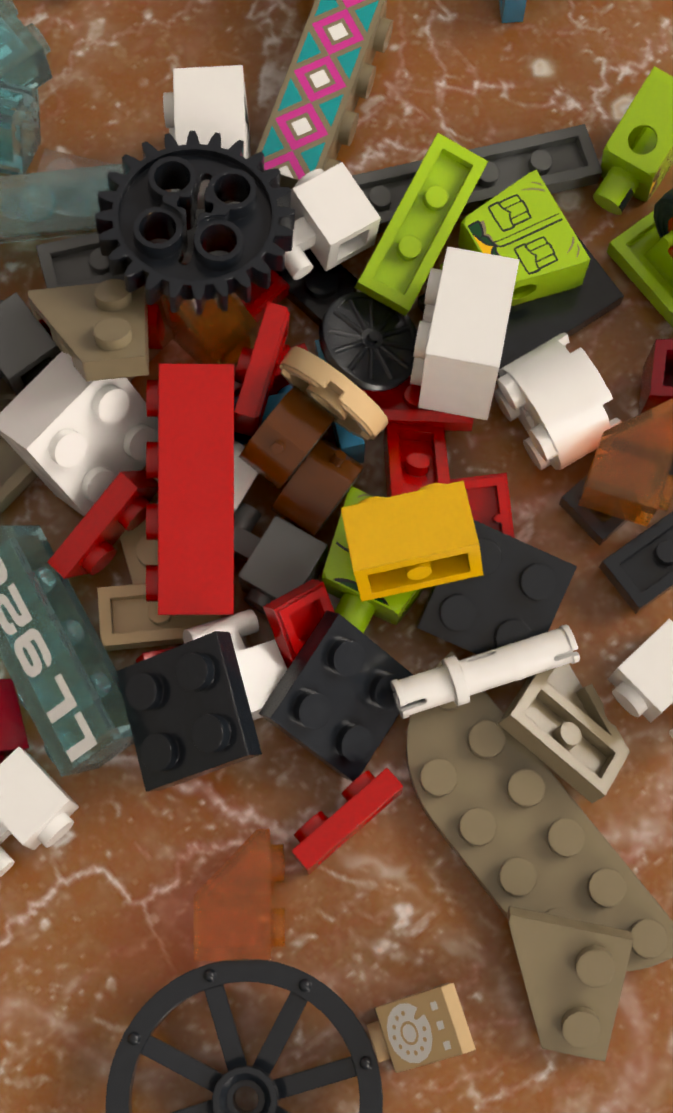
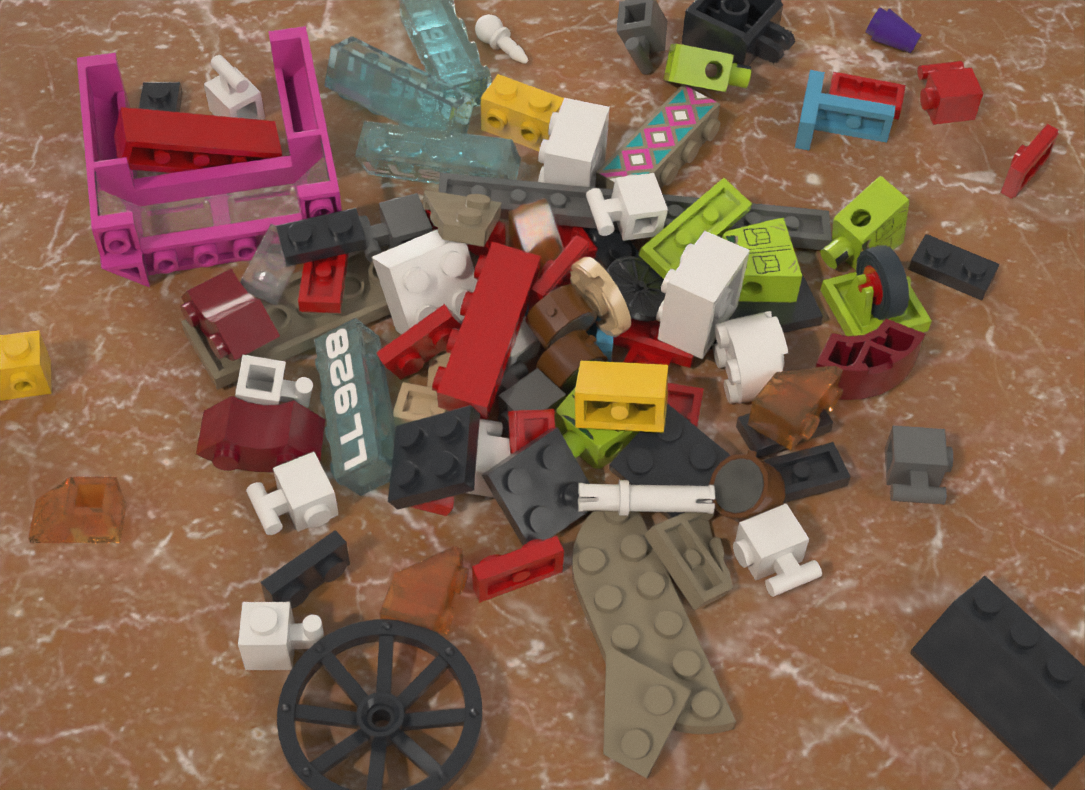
camera: 15 degrees right, 20 degrees down
black gear [95,131,295,315] -> none
tan slope [367,983,476,1073] -> none
none -> white brick [238,602,325,670]
none -> black plate [261,530,350,609]
none -> yellow brick [481,74,564,151]
none -> piece [709,450,785,526]

